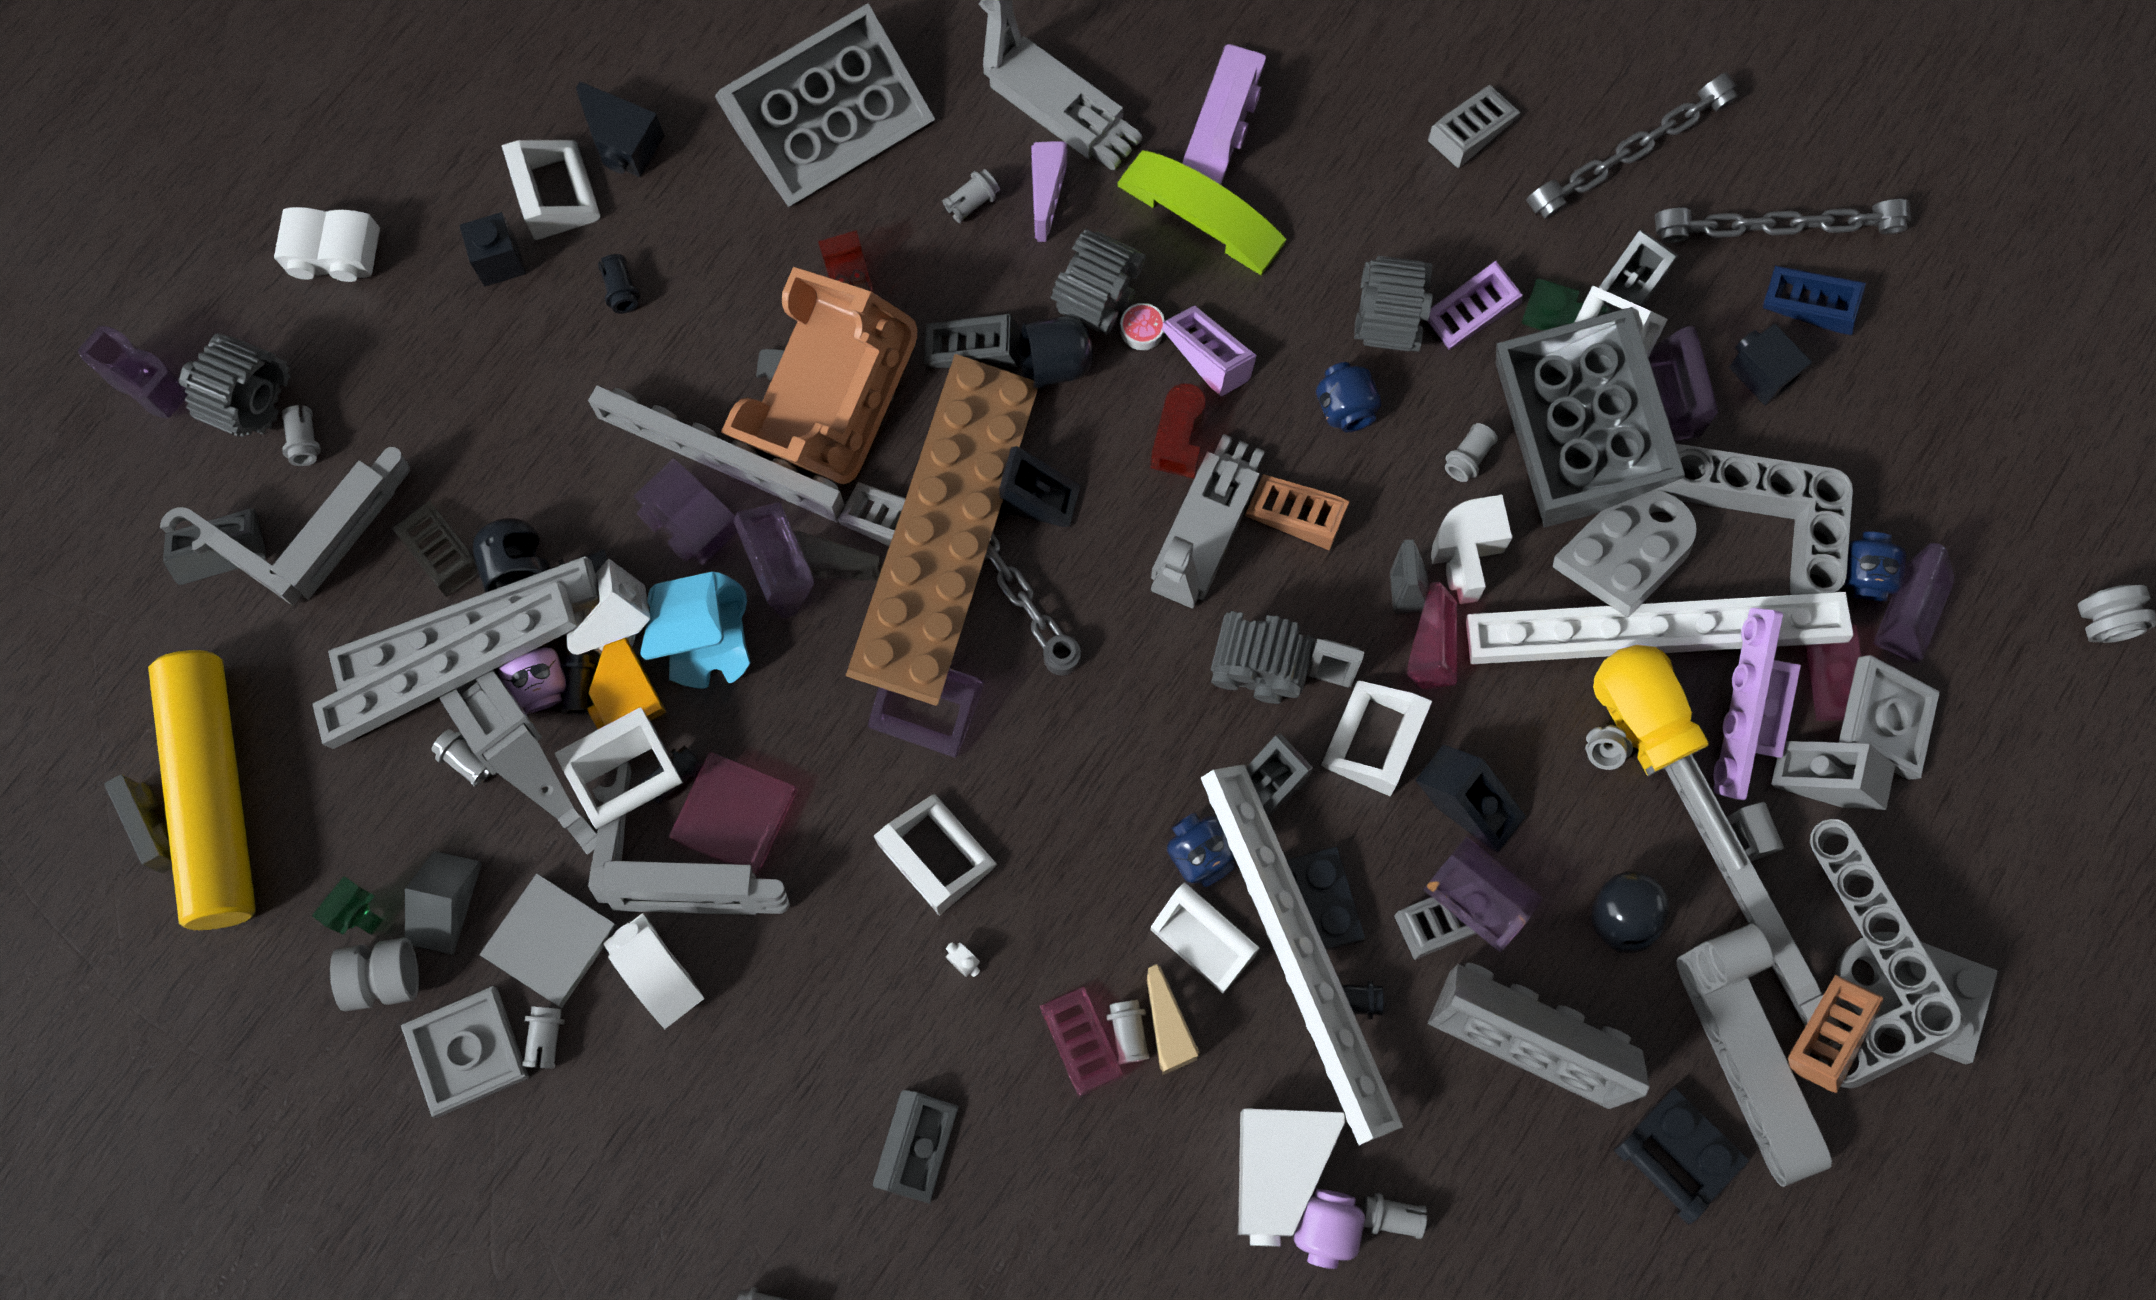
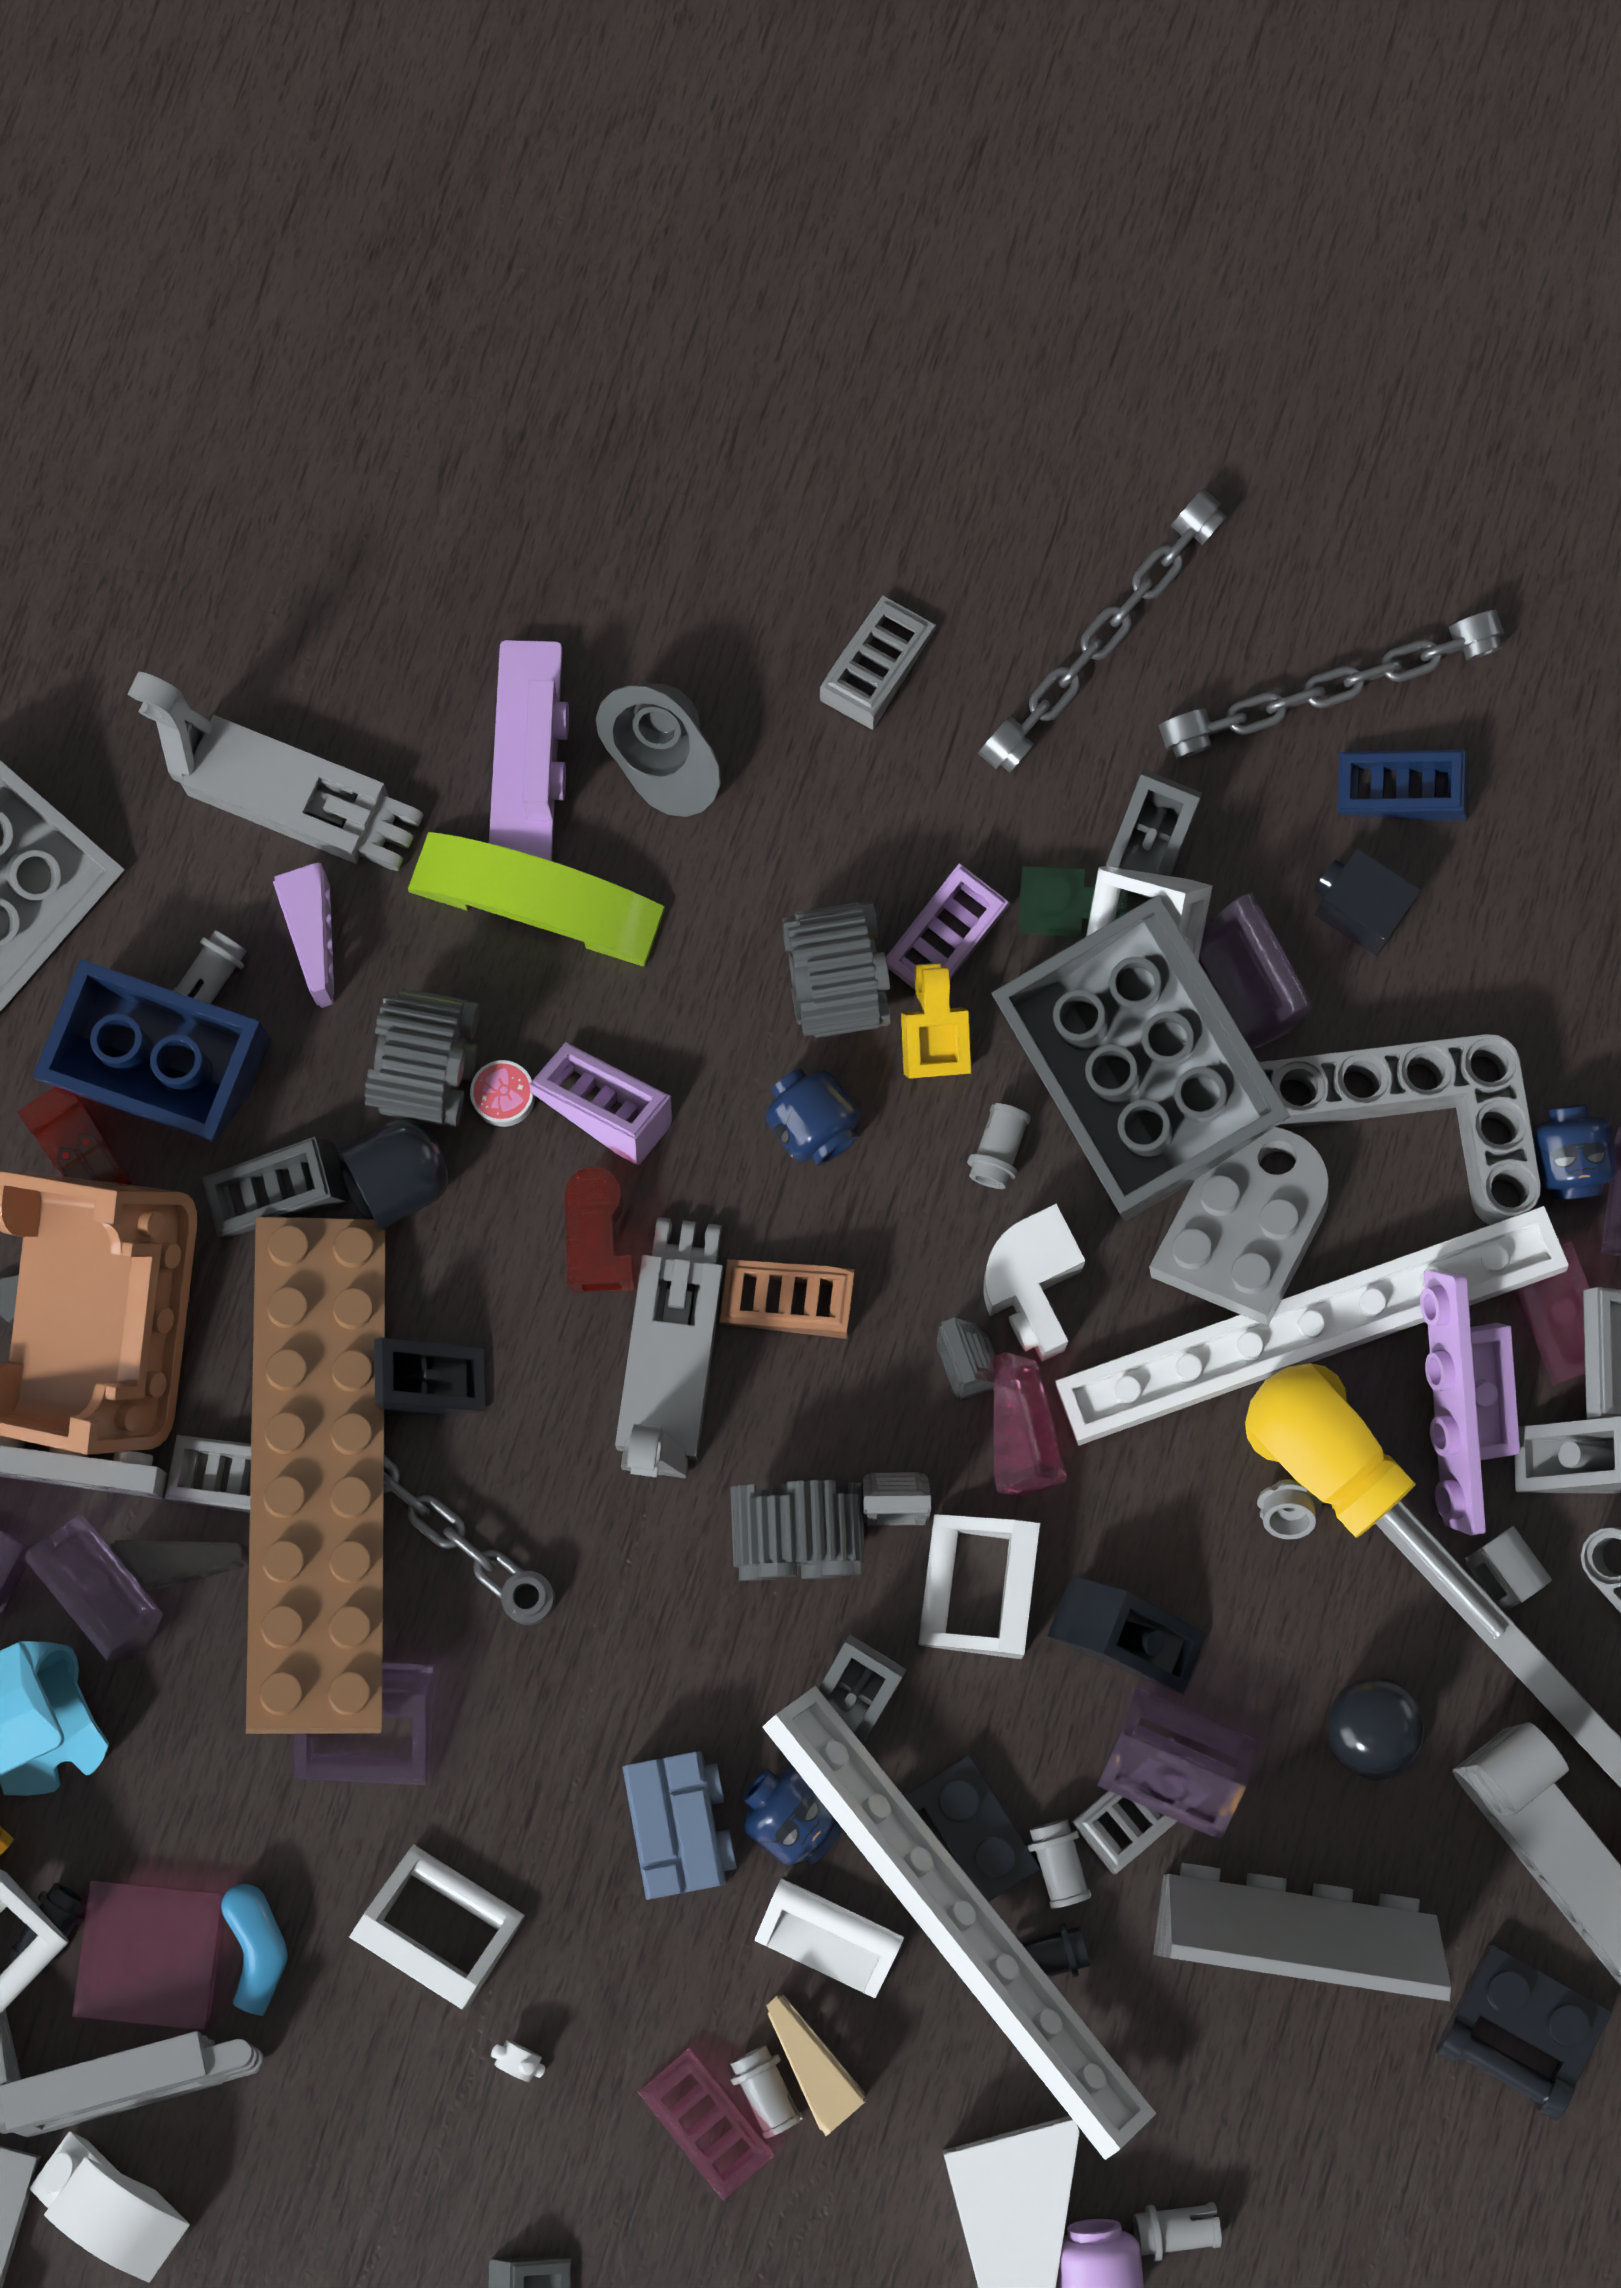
camera: 15 degrees left, 5 degrees up
none -> dark blue slope [32,959,271,1142]
none -> dark azure arm [221,1884,288,2016]
none -> dark grey piece [596,680,721,817]
none -> sand blue brick [622,1751,737,1900]
none -> yellow plate [901,963,971,1078]
none -> light grey pin [1027,1819,1091,1909]

